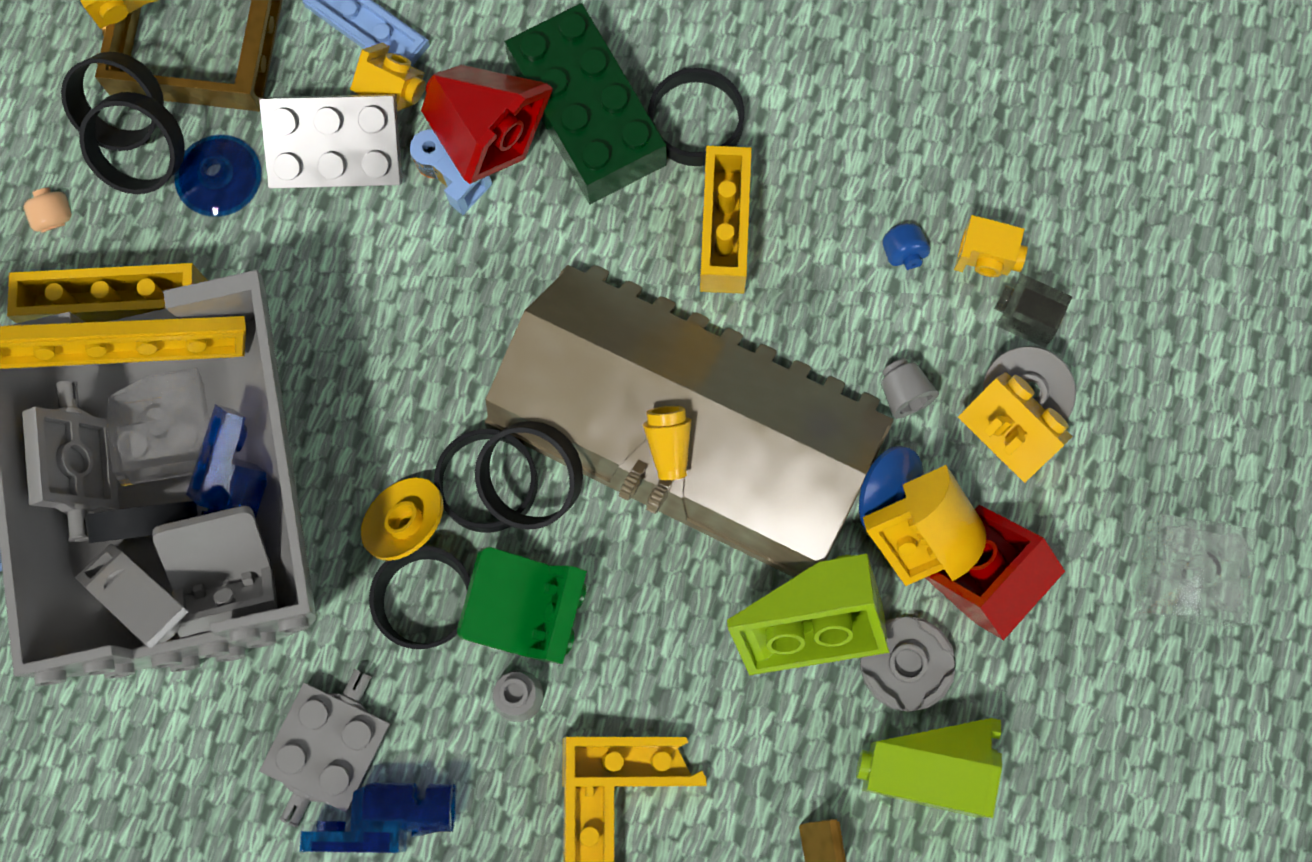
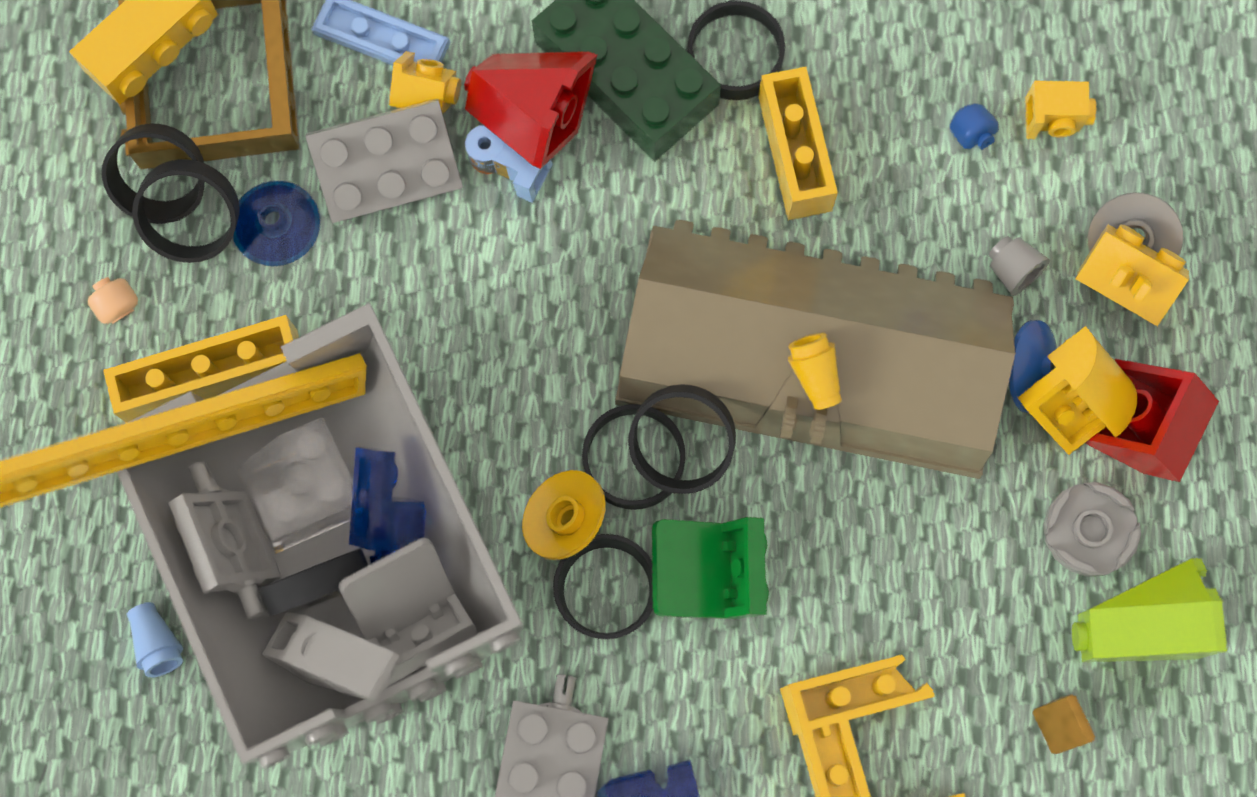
camera: 15 degrees left, 0 degrees up
light grey hat [492,670,544,722] -> none
lime slope [727,554,889,676] -> none
clear smoke brick [994,274,1072,348] -> none

